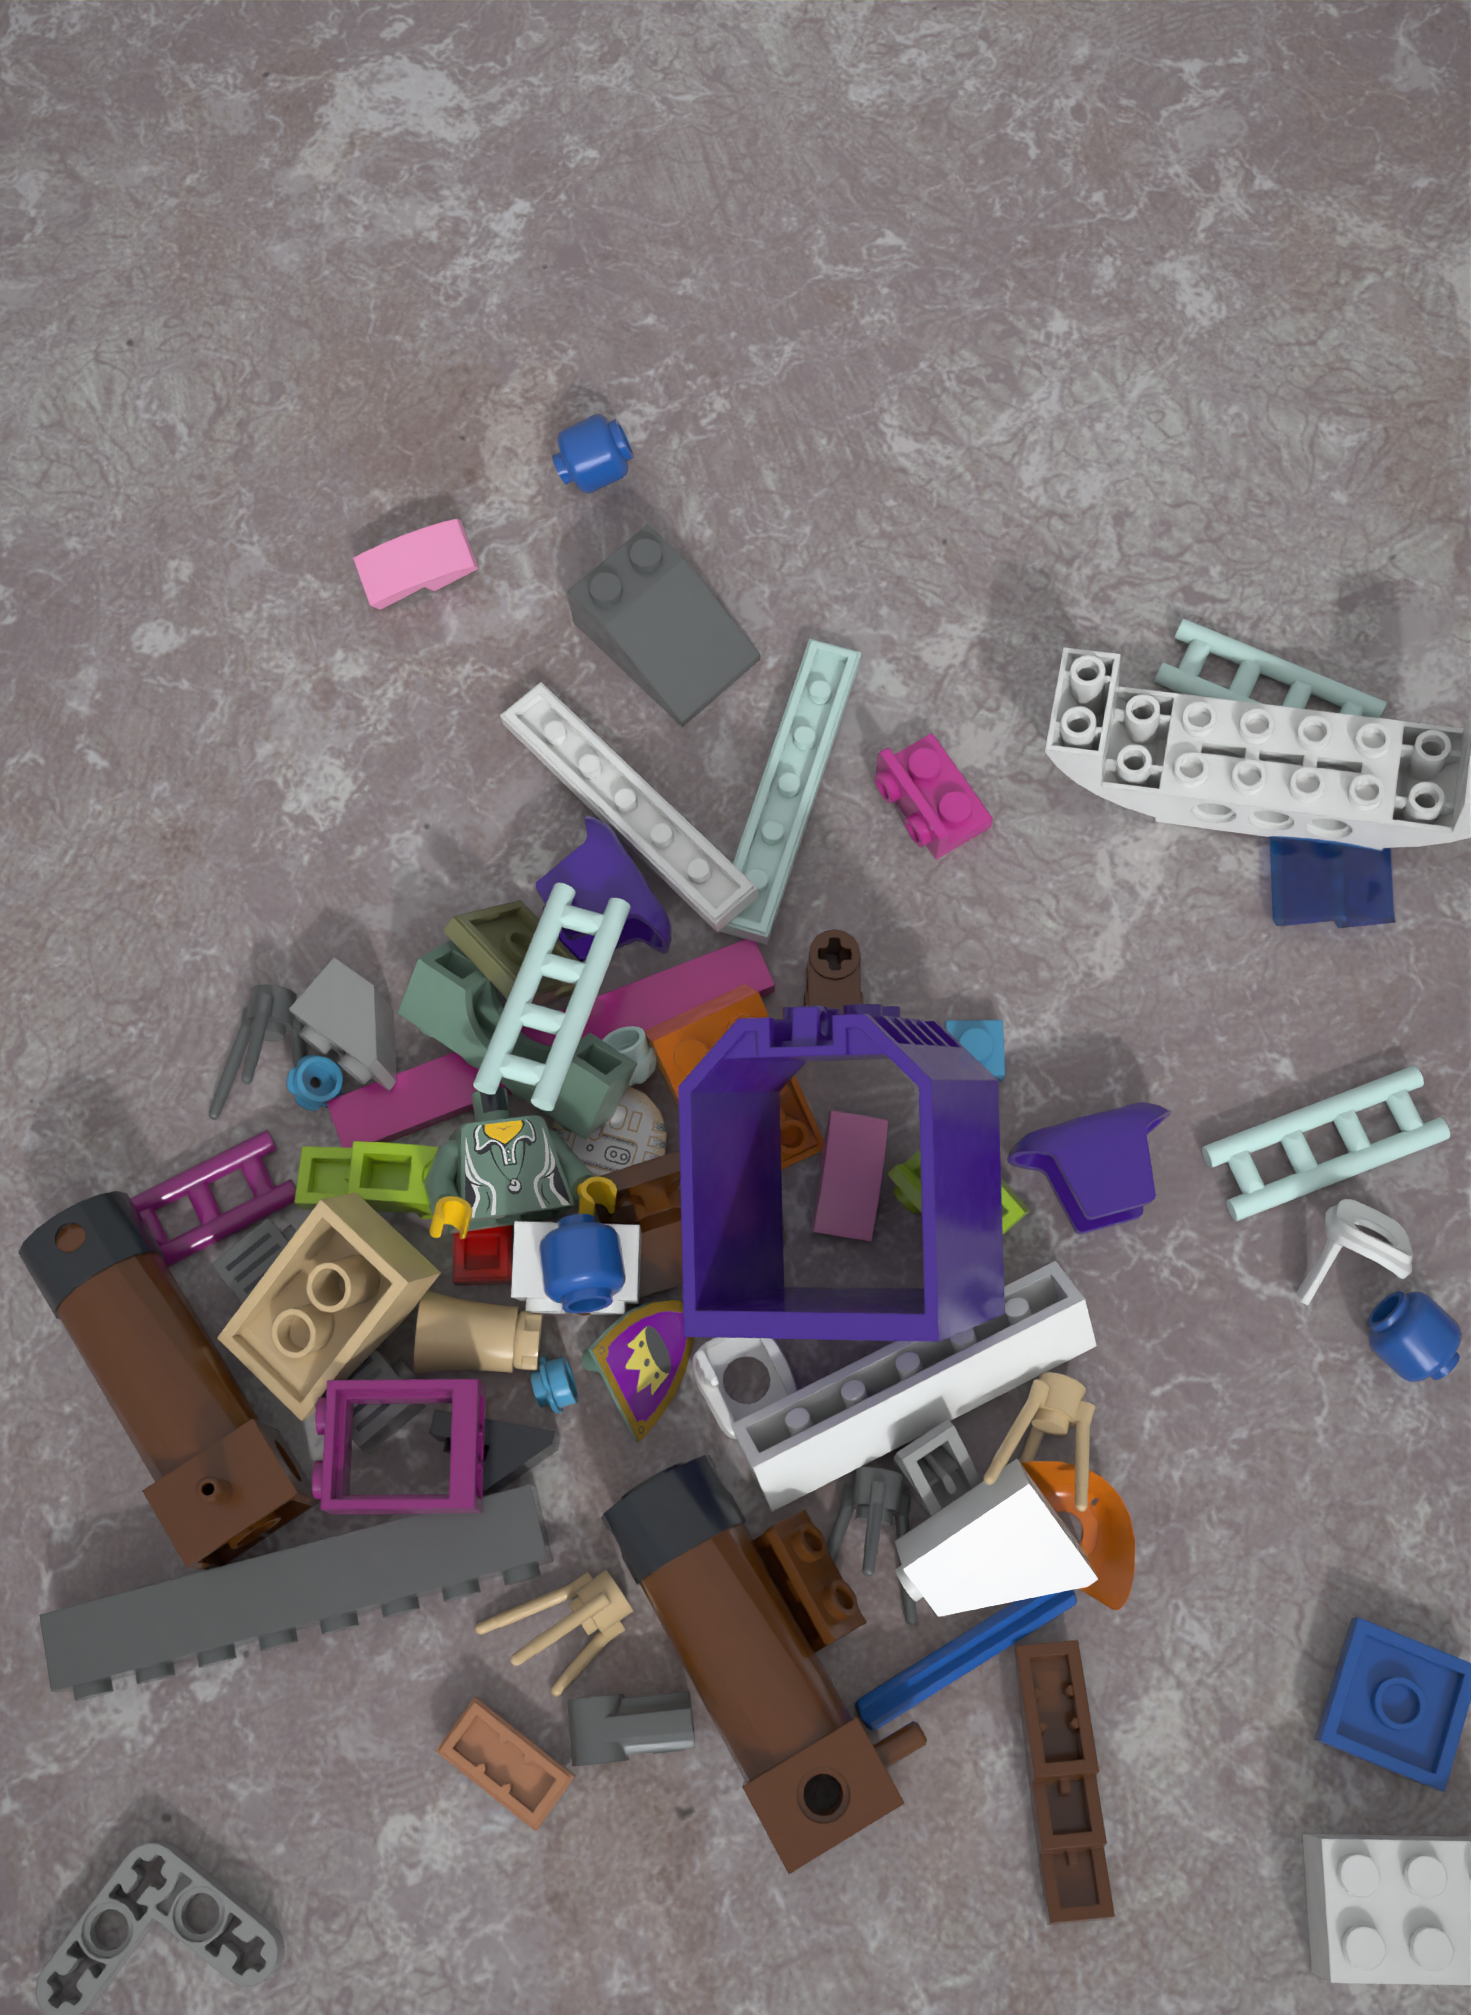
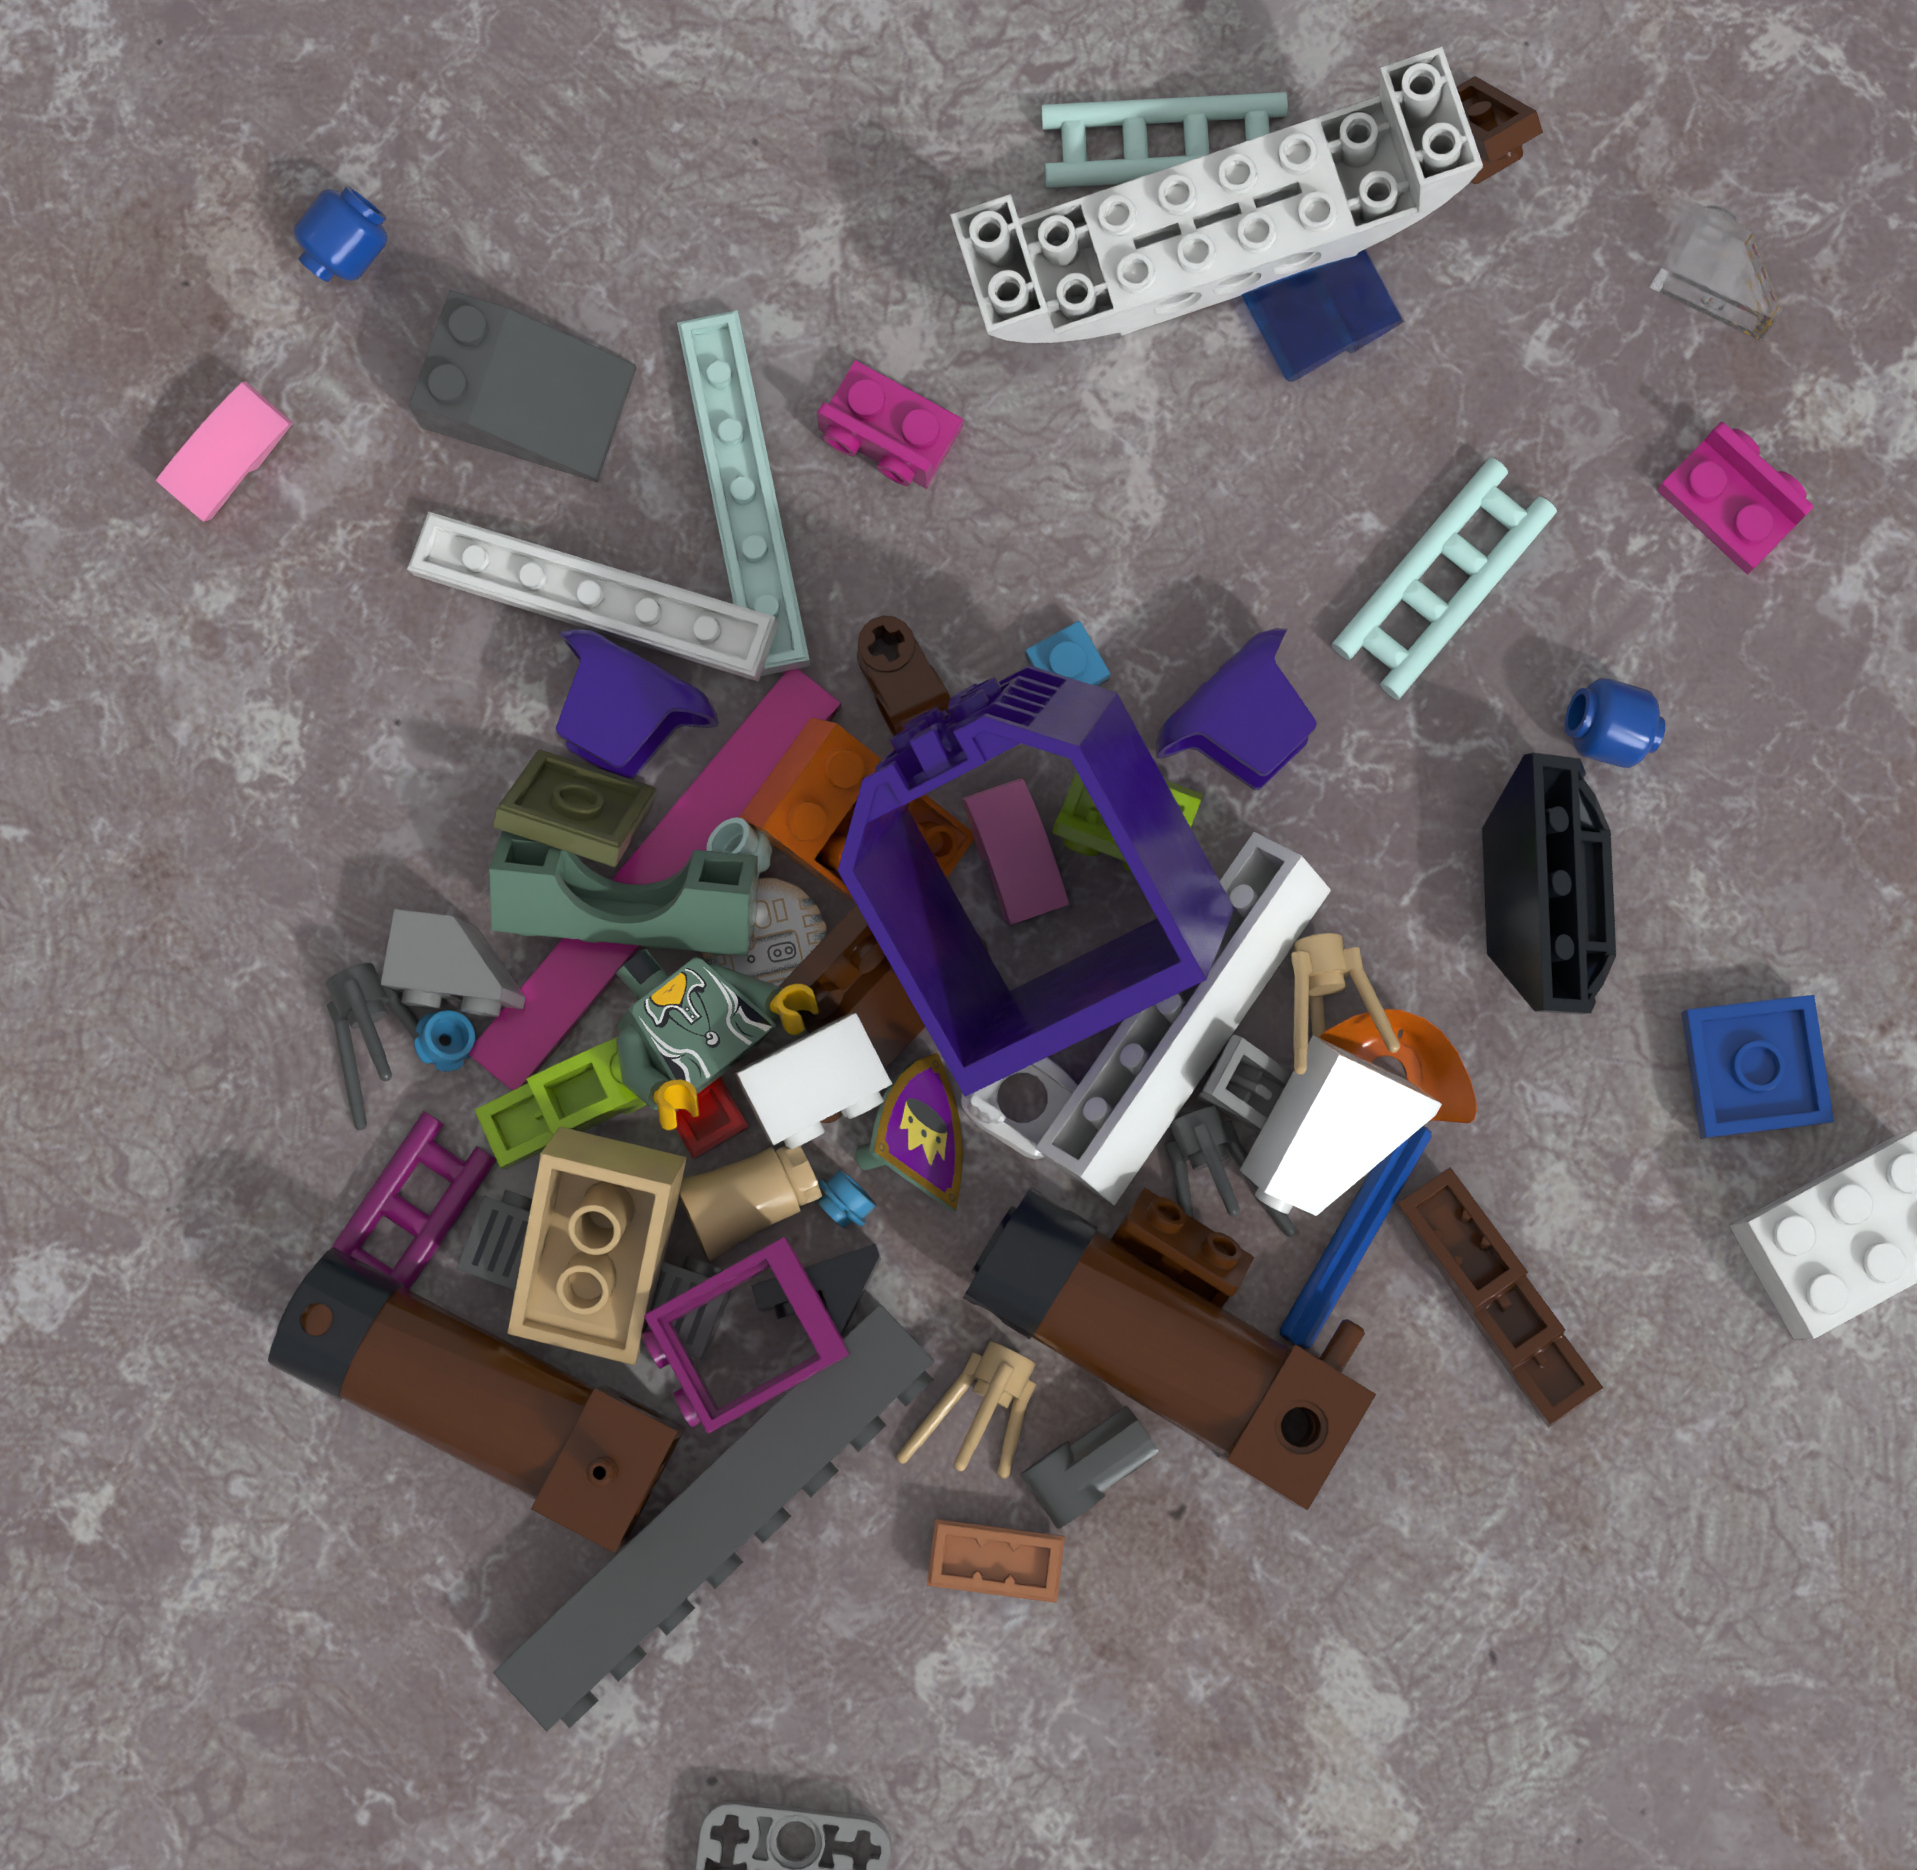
camera: 30 degrees left, 10 degrees up
light aqua bar [473,883,631,1111] -> none
blue head [539,1214,626,1313] -> none
white piece [1295,1199,1413,1305] -> none
none -> black wedge [1482,752,1616,1015]

